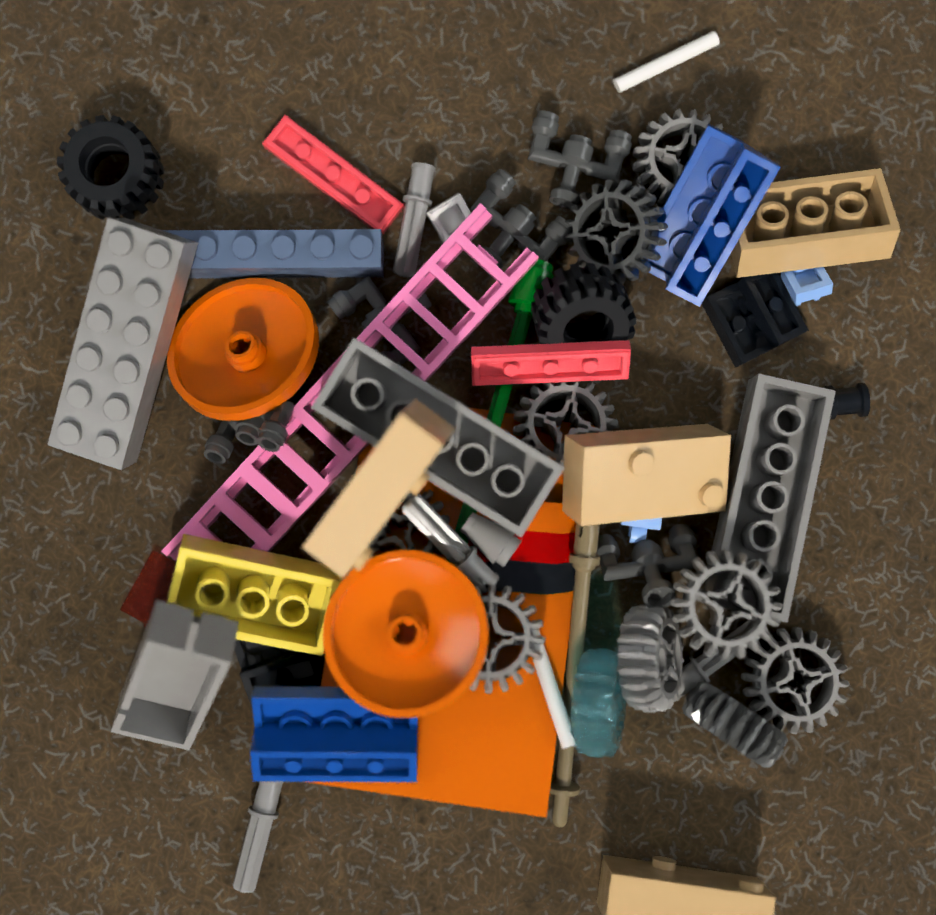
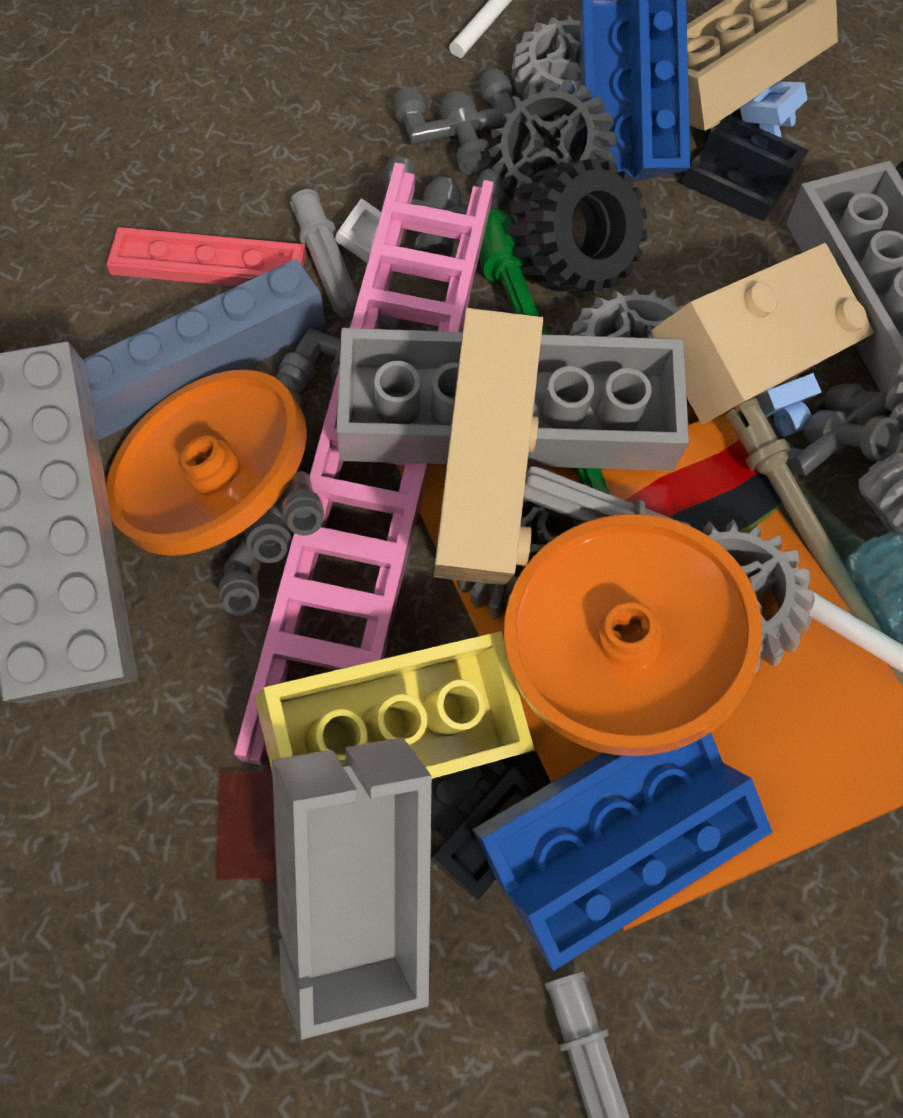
camera: 30 degrees left, 20 degrees down
light grey cone [460,512,522,567] -> none
coral tile [471,340,631,386] -> none

